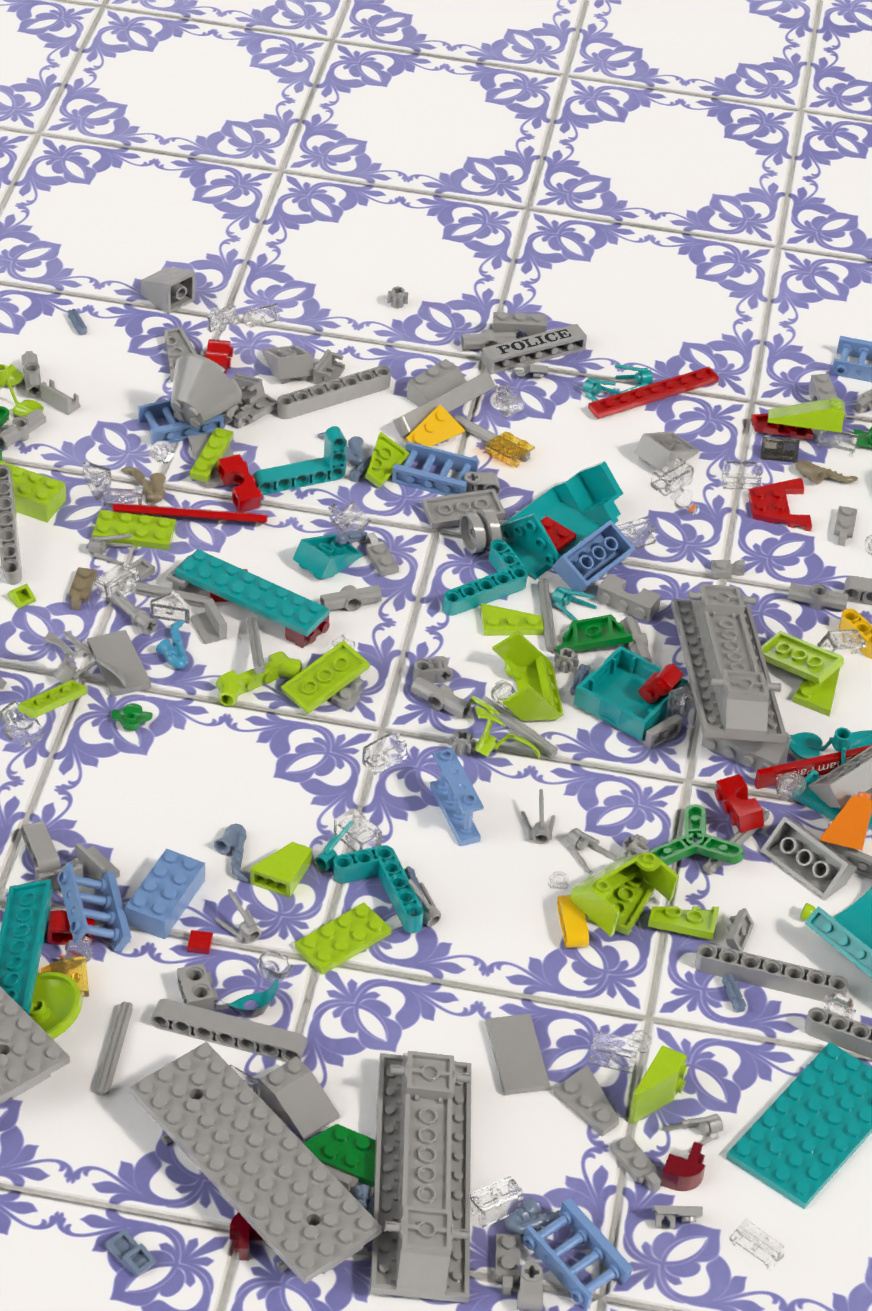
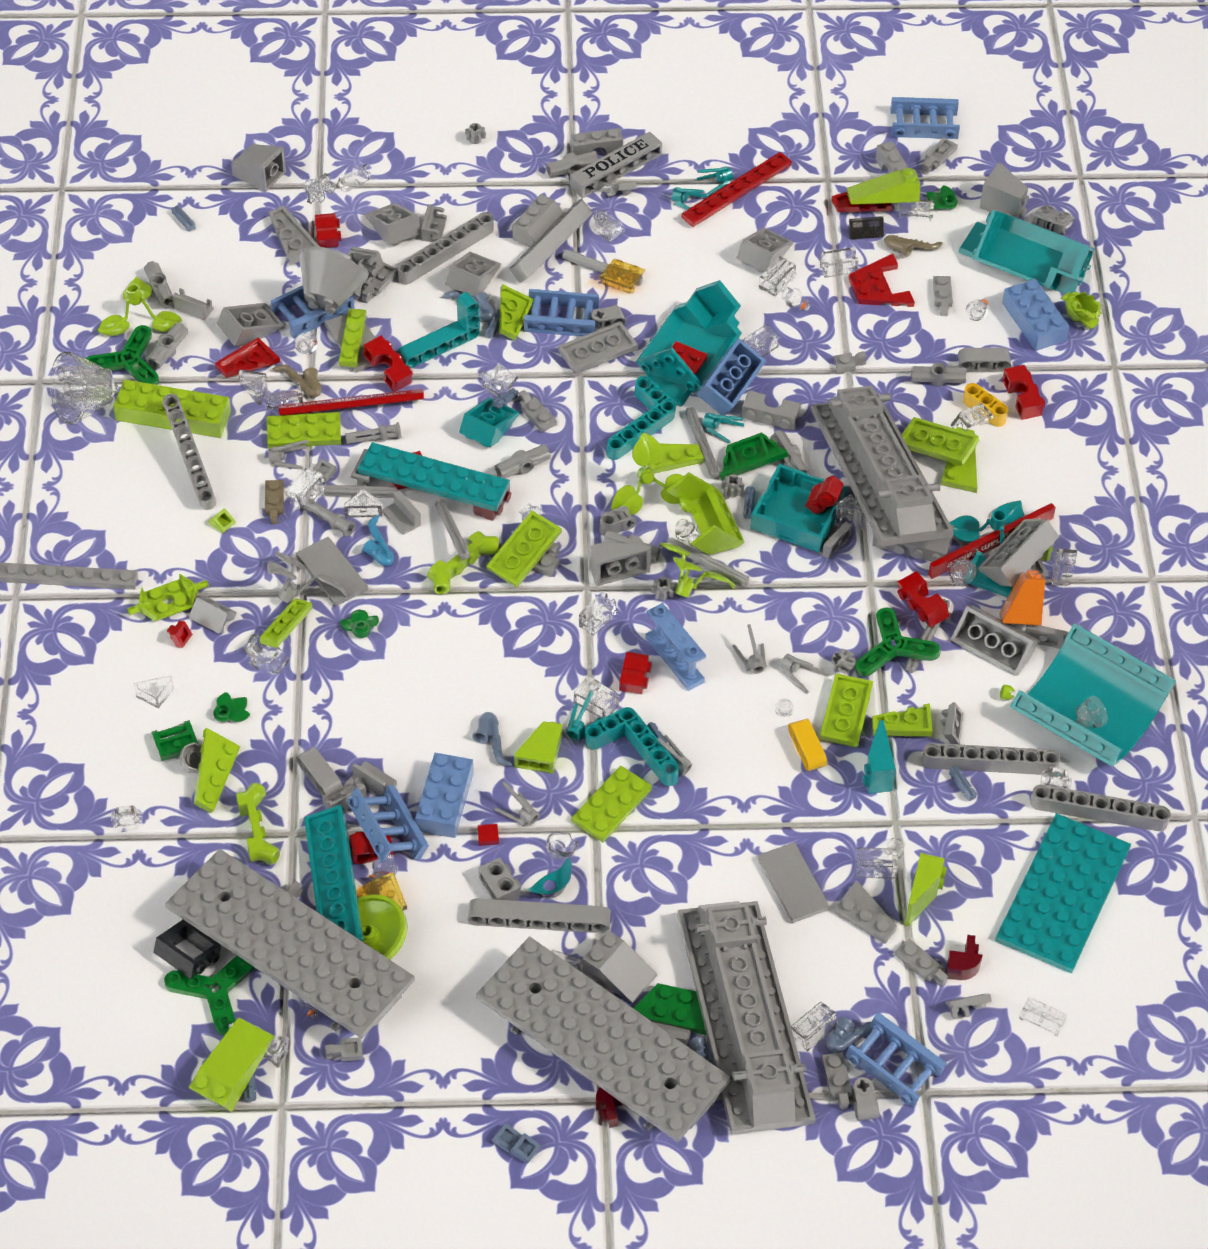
camera: 10 degrees left, 10 degrees up
light grey axle [97,1001,133,1096] -> none
yellow wing [403,404,465,447] -> none
light grey wheel [459,507,502,554] -> none
lime windscreen [570,852,679,937] -> none
light grey plant [662,1114,723,1153] -> none
none -> red wing [215,337,280,378]
none -> light grey slope [216,303,284,346]
none -> light grey pin [345,422,402,444]
none -> light grey slope [445,251,501,297]
none -> light grey slope [589,541,651,586]
none -> lime plant [611,432,683,515]
none -> red brick [619,652,652,694]
none -> teal slope [862,720,896,794]

